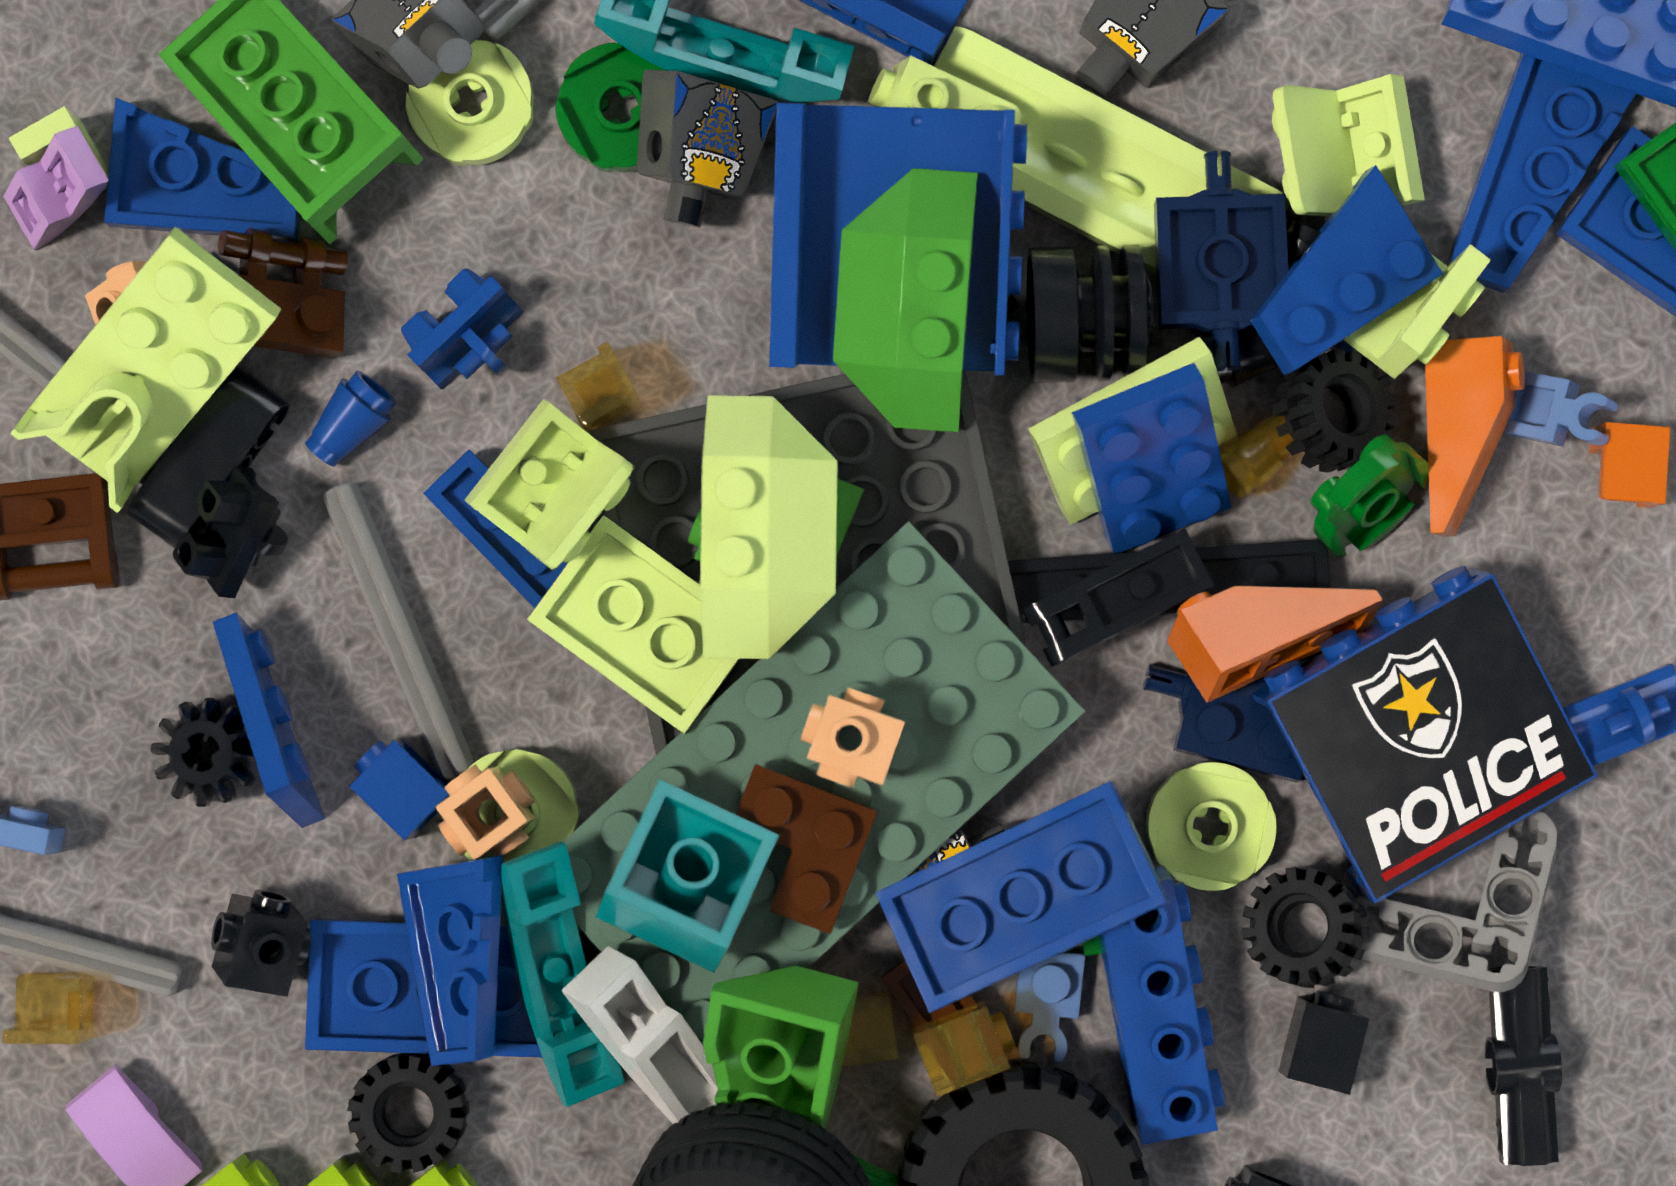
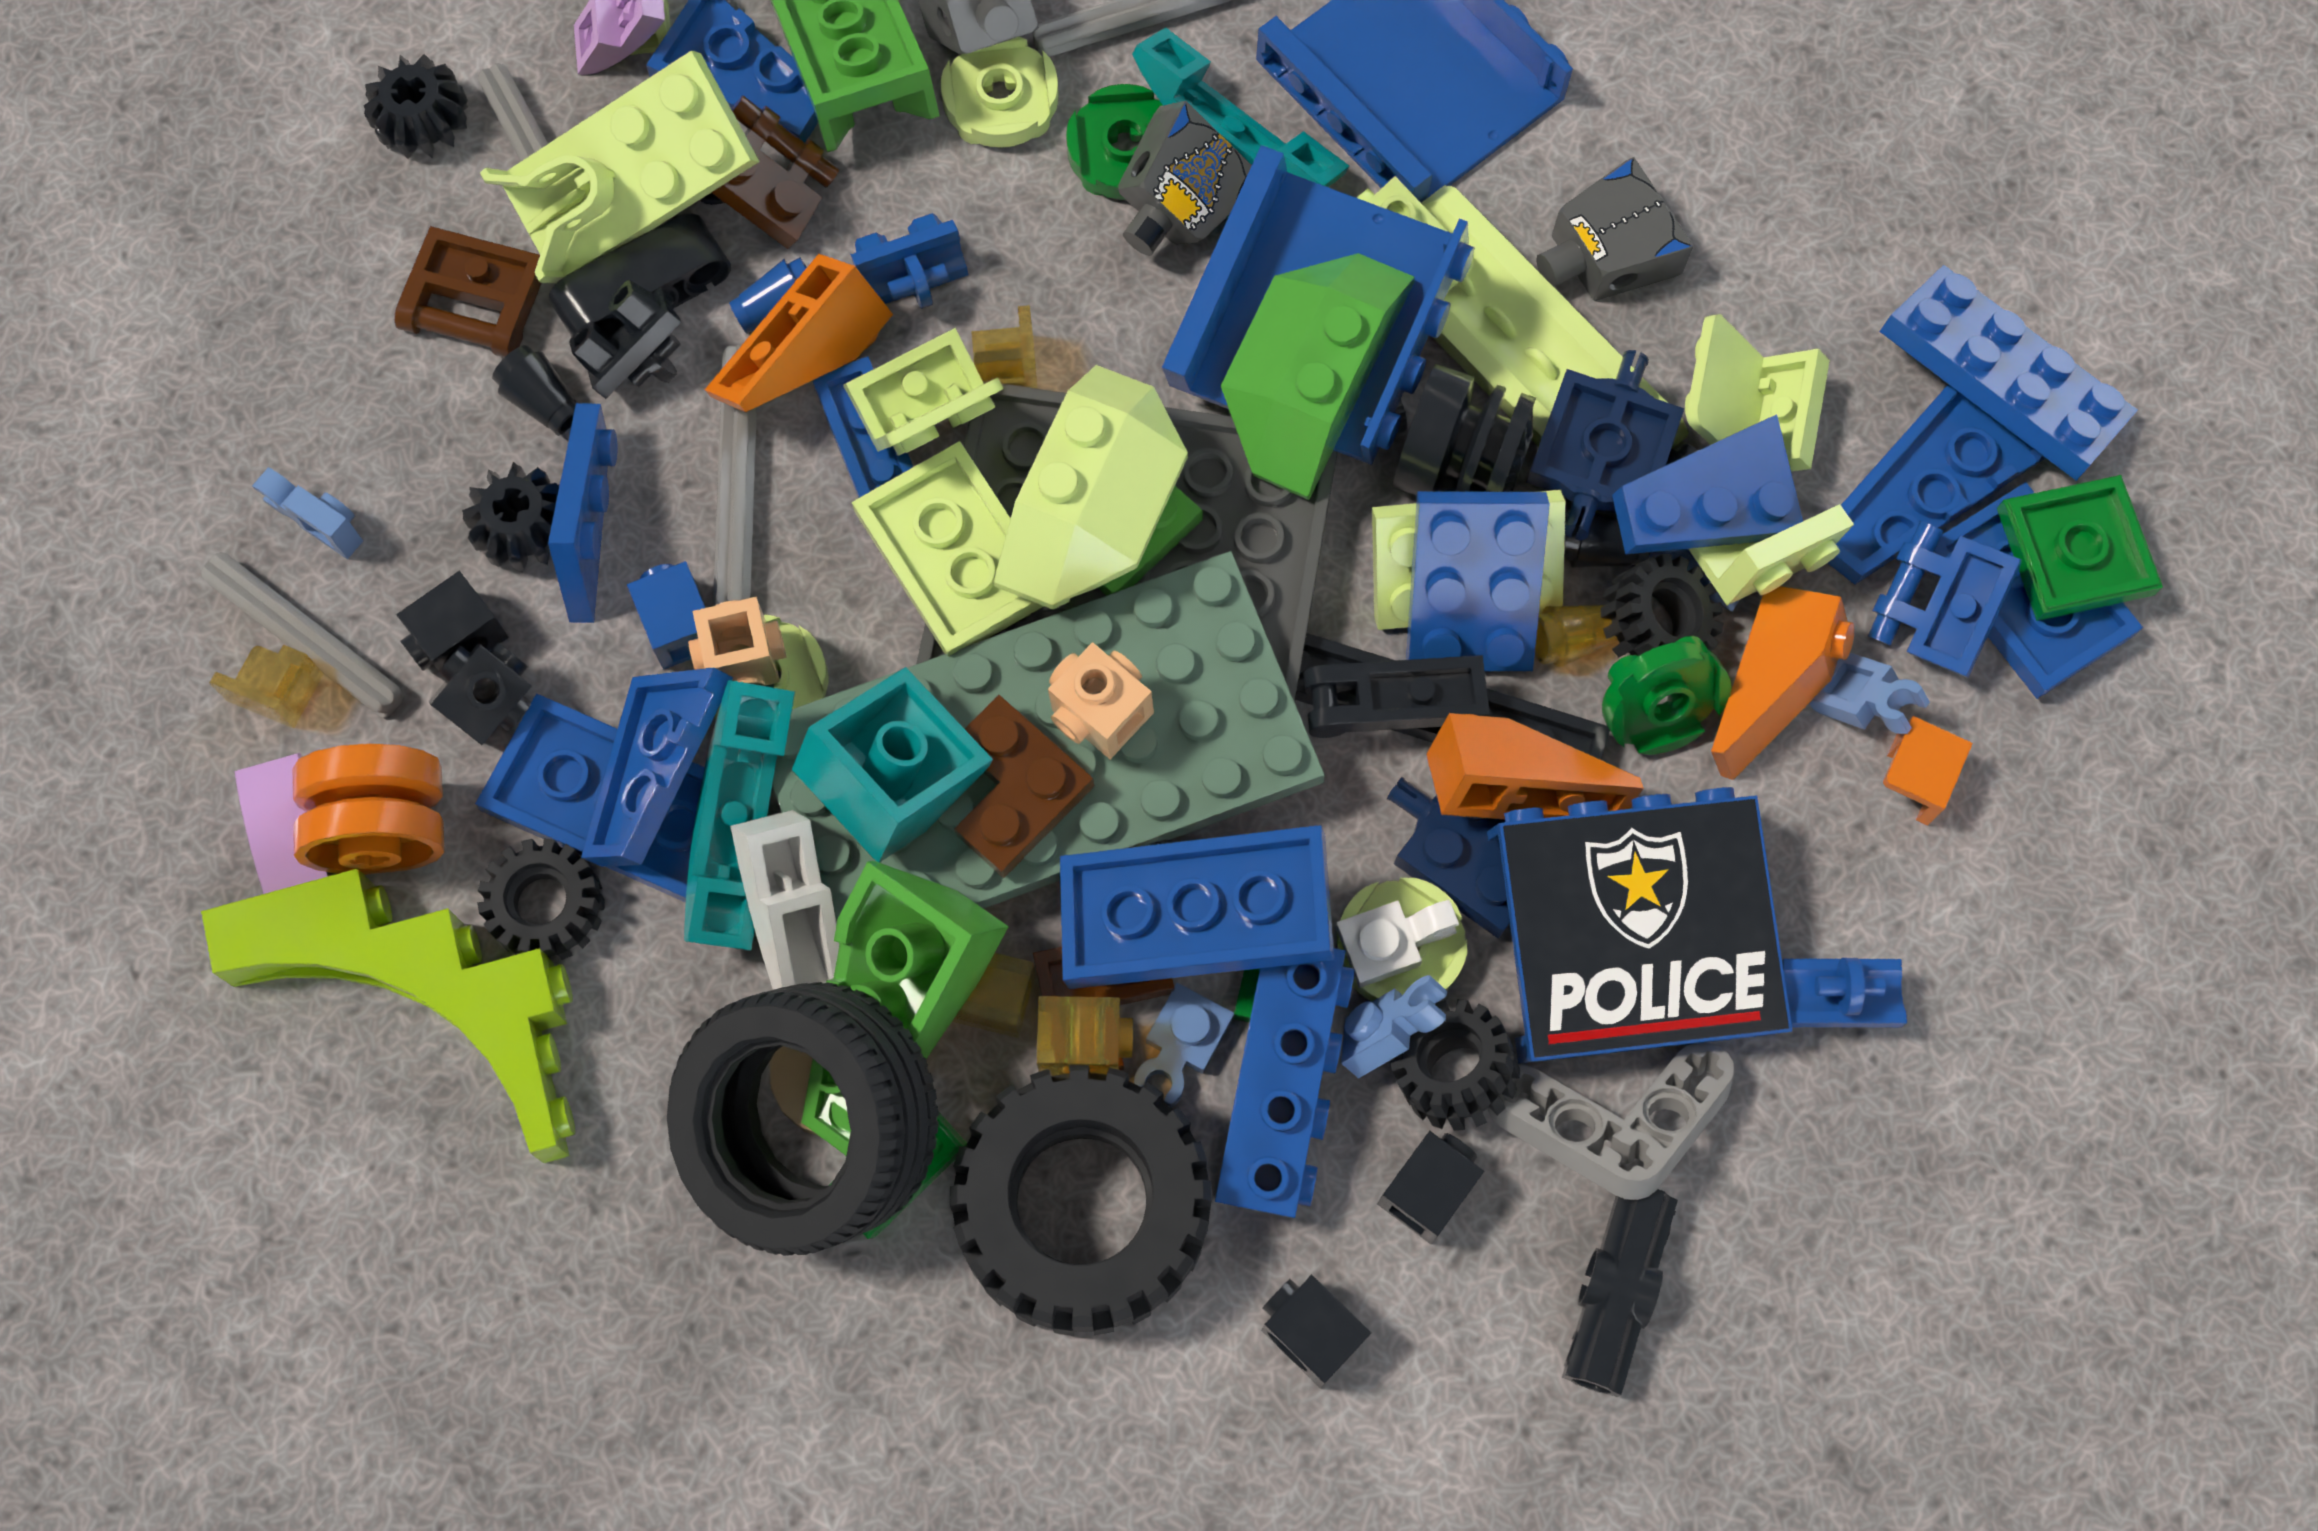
camera: 20 degrees right, 15 degrees down
none -> orange wheel [292,743,445,875]
none -> black brick [396,570,509,671]
none -> black cone [492,345,576,436]
none -> orange slope [704,254,893,412]
none -> white plate [1336,900,1459,988]
none -> medium blue plate [1341,975,1447,1079]
none -> blue plate [1868,521,2022,678]

